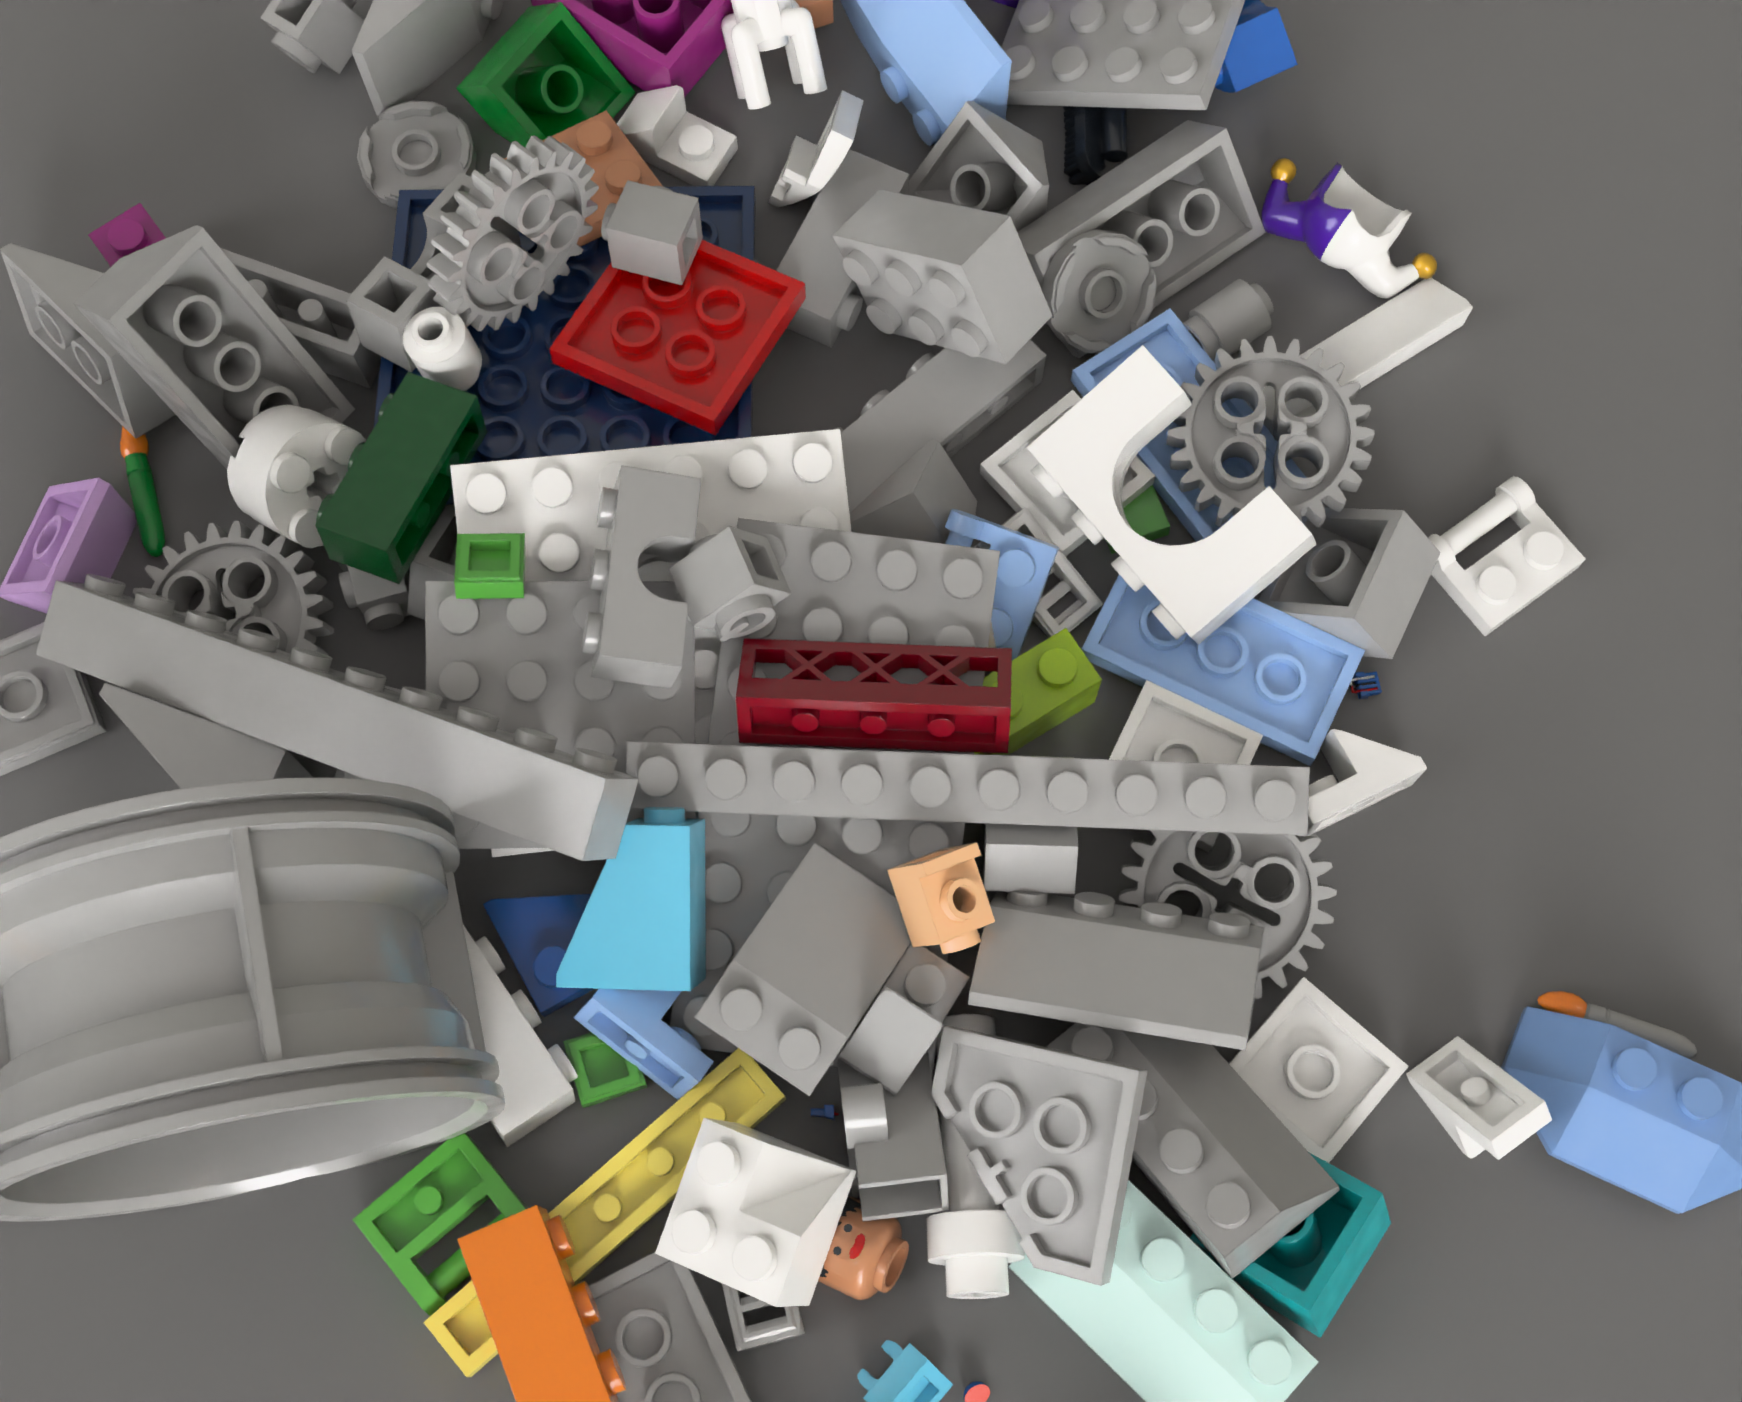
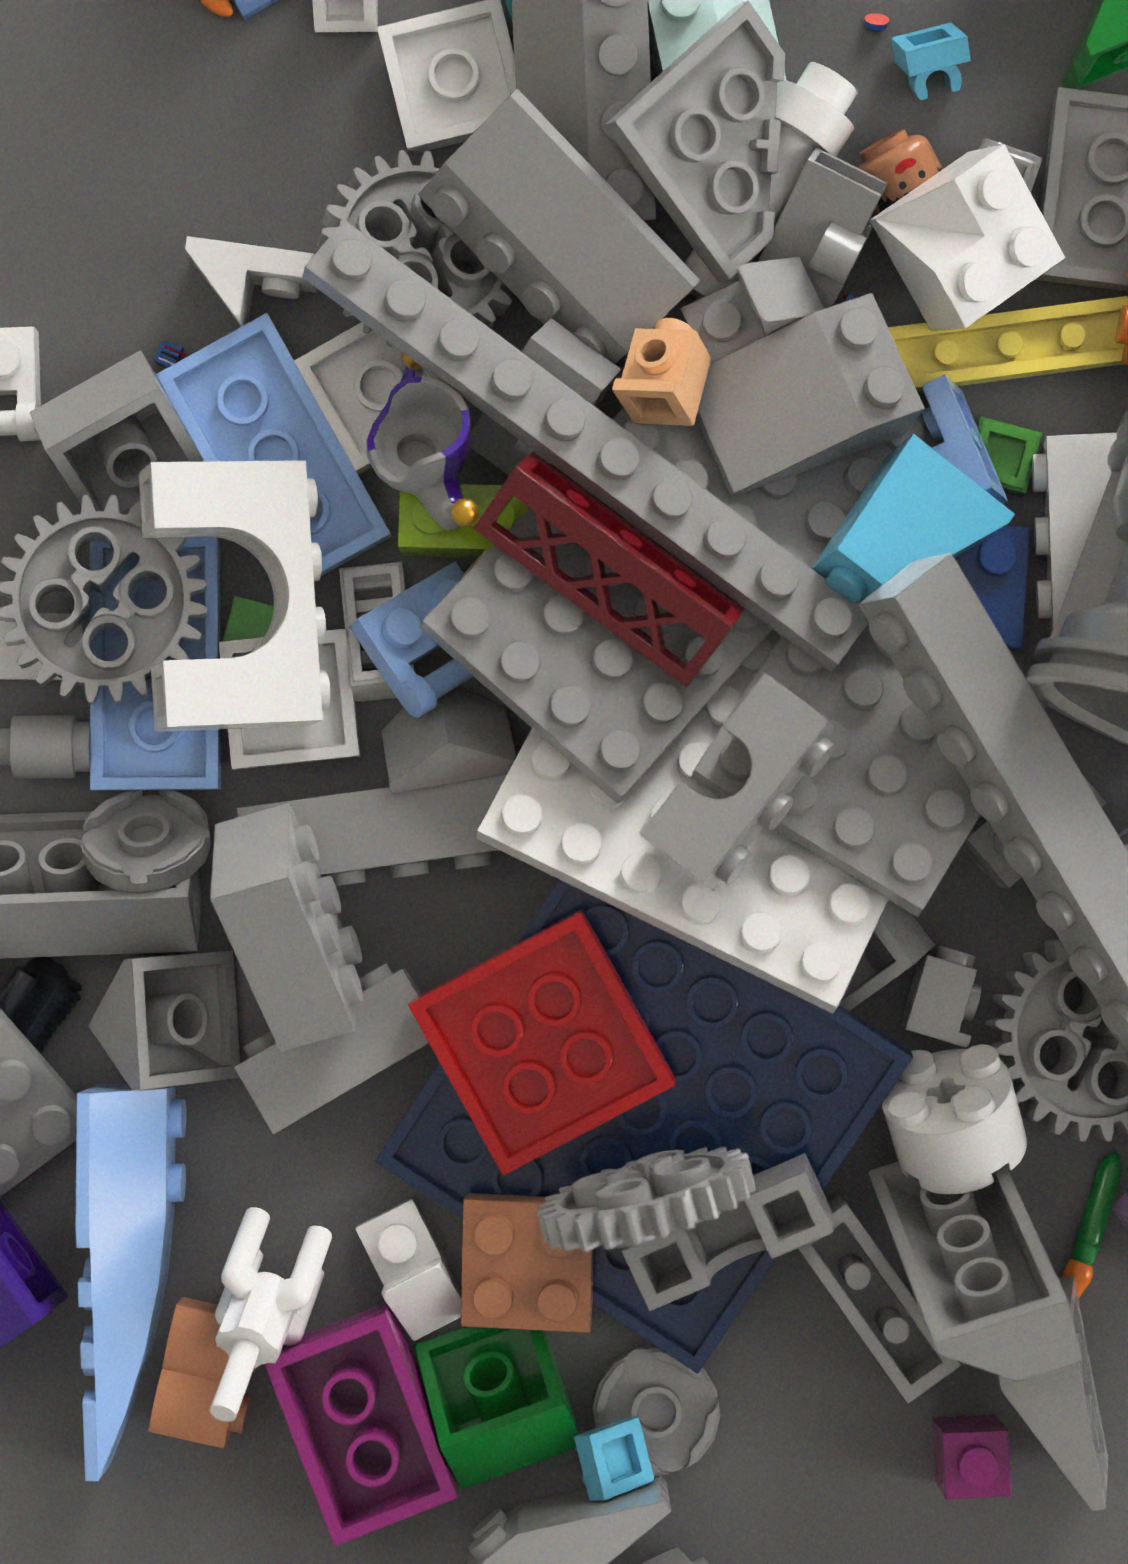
camera: 145 degrees left, 15 degrees up
dark green brick [315,372,487,584] -> none
white brick [403,307,482,391] -> none
bright green tile [454,533,526,599] -> none
light grey brick [601,180,703,285] -> none
light grey brick [669,526,791,641] -> none
white slope [768,90,864,207] -> none
none -> light grey piece [366,352,479,530]
none -> medium azure tile [574,1417,655,1501]

